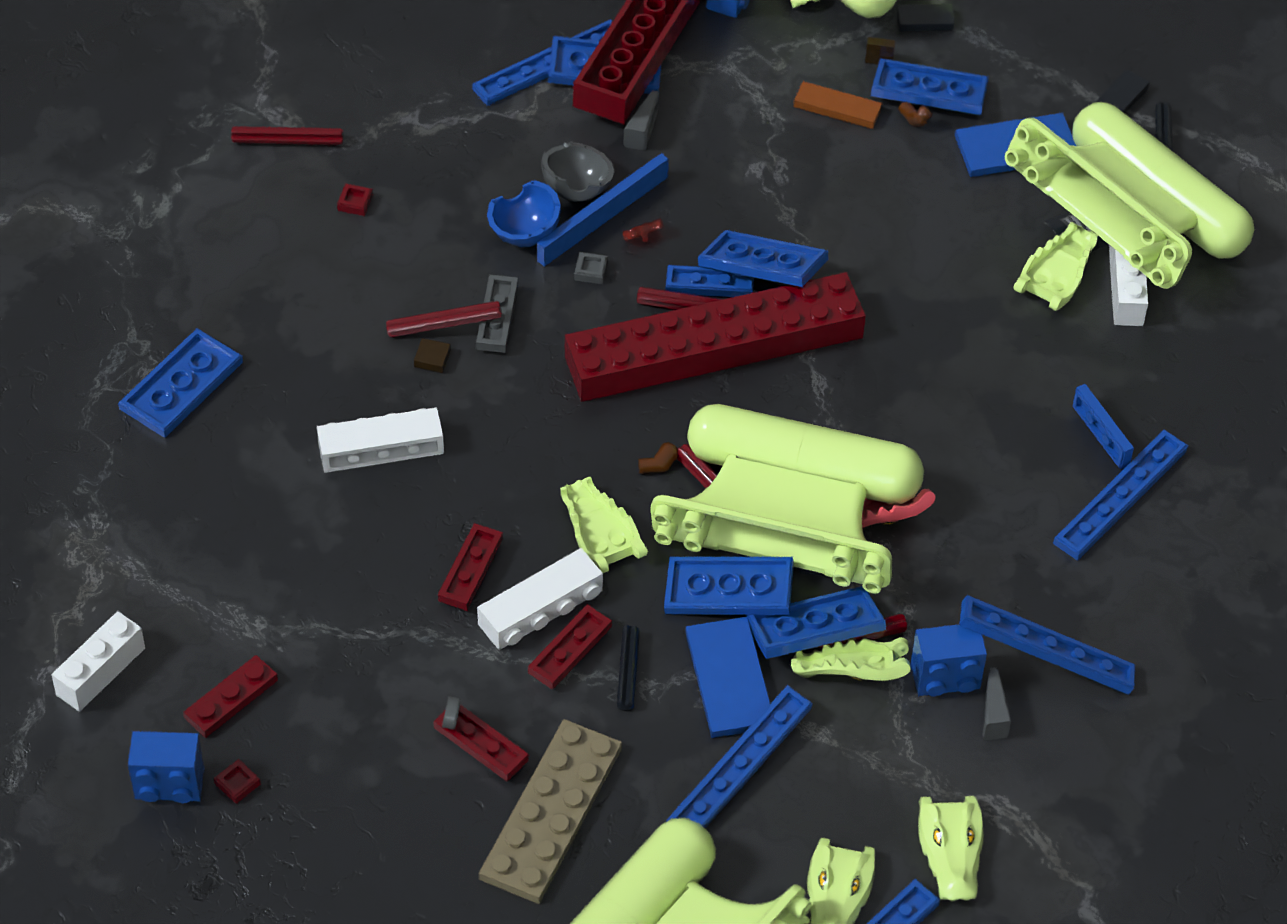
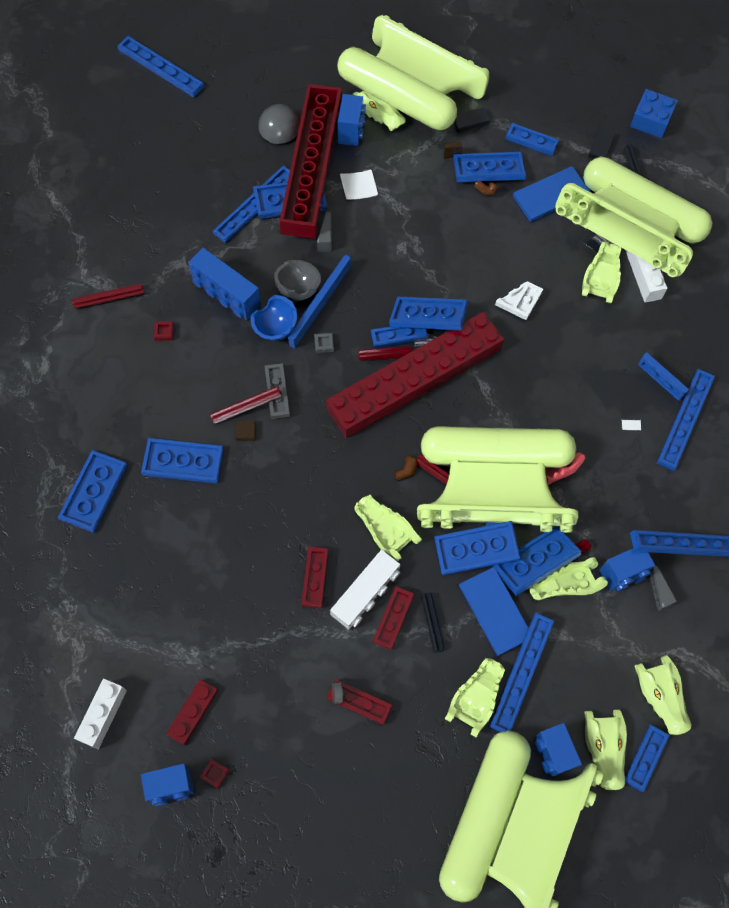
camera: 15 degrees left, 15 degrees up
white brick [317,407,444,473] -> none
dark tan plate [479,719,622,904] -> none
clear red piece [622,218,664,242] -> none
dark orange tile [794,81,882,129] -> none
none -> blue tile [141,438,224,484]
none -> blue brick [188,248,261,321]
none -> white sticker [340,170,378,199]
none -> yellowish green animal [445,658,505,737]
none -> white wing [495,281,543,320]
none -> blue tile [505,123,559,156]
none -> blue brick [533,723,582,778]
none -> white sticker [622,420,641,430]
none -> blue brick [630,89,678,138]

